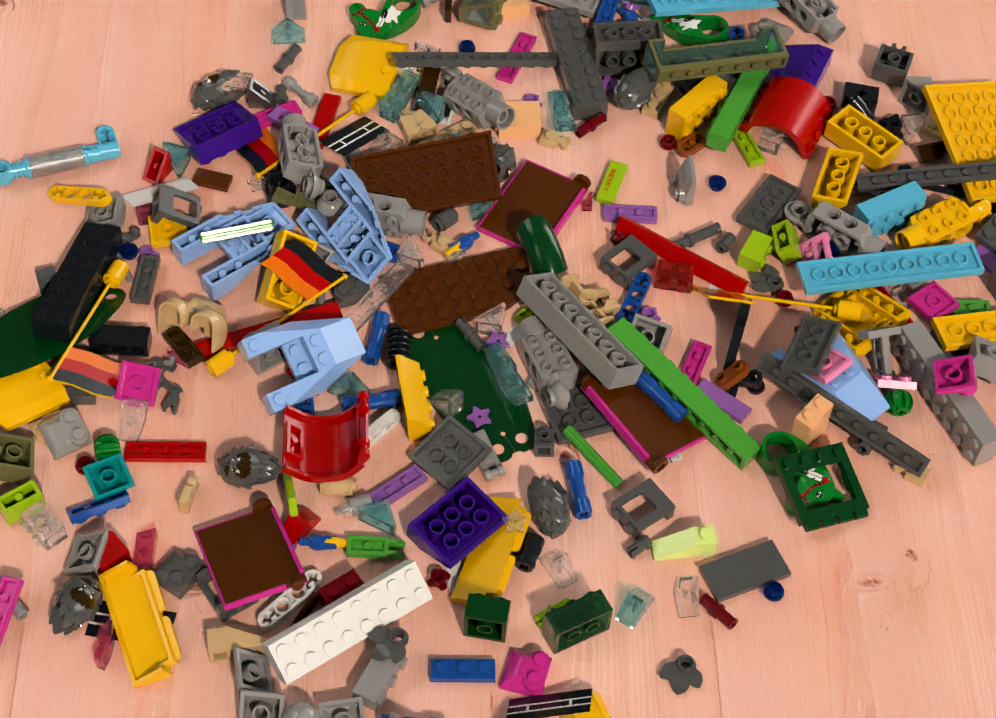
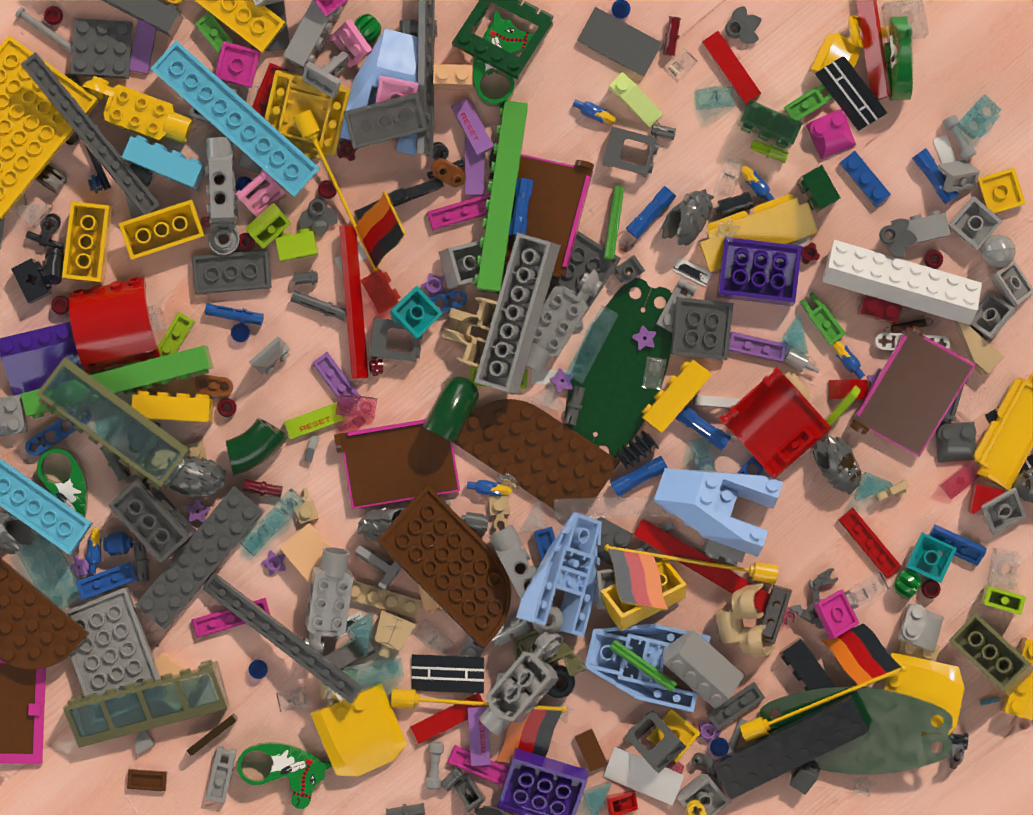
camera: 125 degrees left, 35 degrees up
none -> blue pin [205,303,264,326]
none -> dark green brick [225,418,288,476]
none -> light grey tile [305,435,319,463]
none -> clear pink slope [336,395,378,418]
none -> teal slope [389,285,443,340]
none -> medium lavender tile [451,98,494,156]
none -> blue piece [572,99,616,124]
none -> light grey slope [663,629,744,709]
none -> sticker [673,257,712,286]
none -> red tile [702,31,761,105]
none -> blue piece [741,166,775,202]
none -> bright green hinge [784,85,833,124]
none -> clear light blue slope [854,472,893,501]
none -> dark red plate [924,250,943,269]

